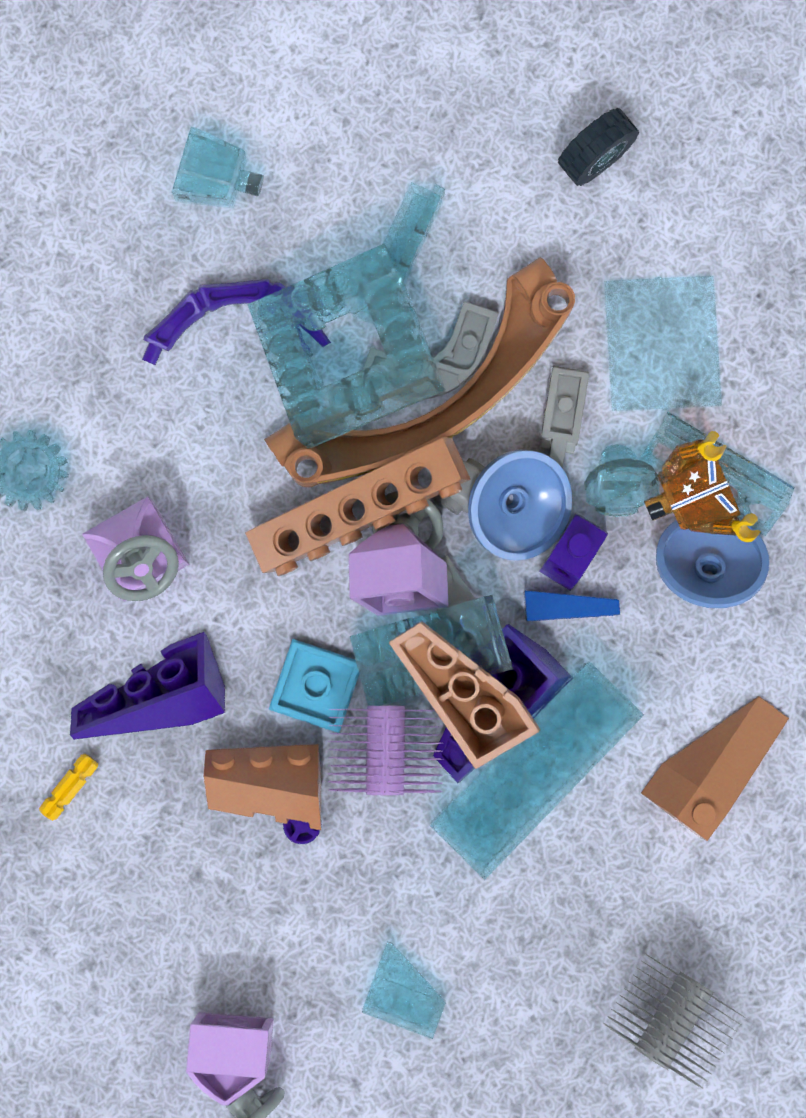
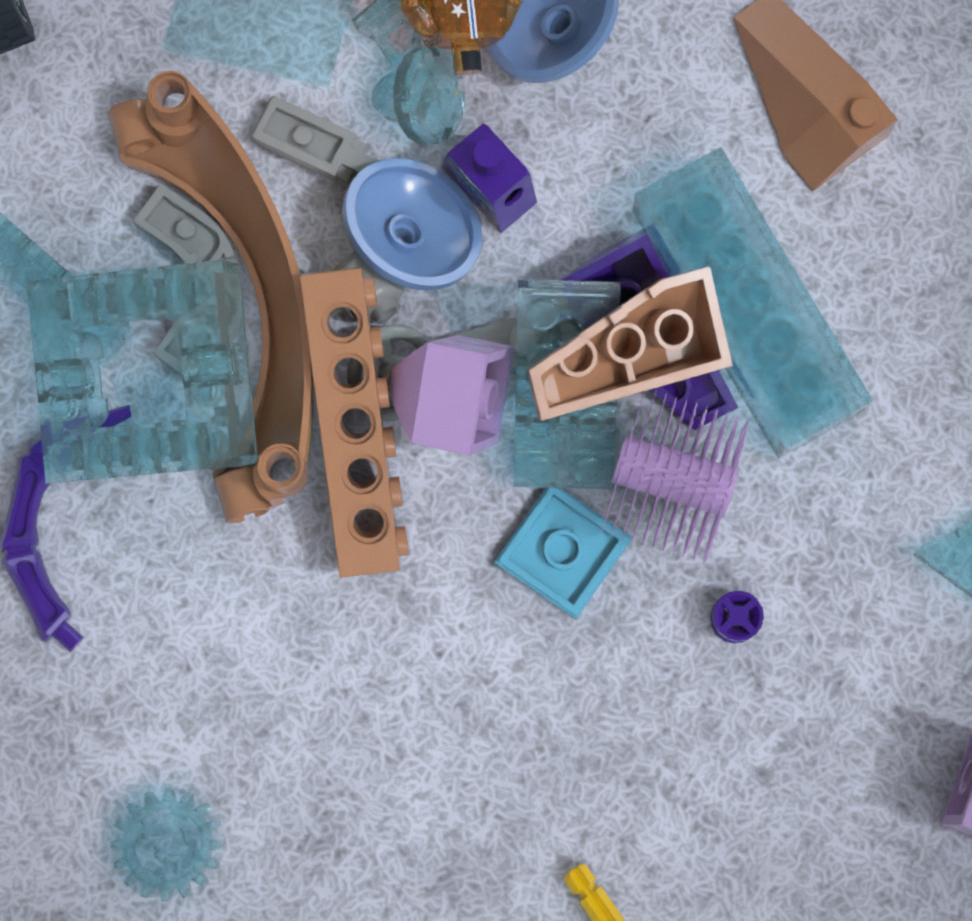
camera: 70 degrees left, 5 degrees down
dark purple wedge [70,632,225,740] -> none
piece [82,496,189,601] -> none
nougat wedge [203,744,321,830] -> none
blue piece [524,590,620,622] -> none

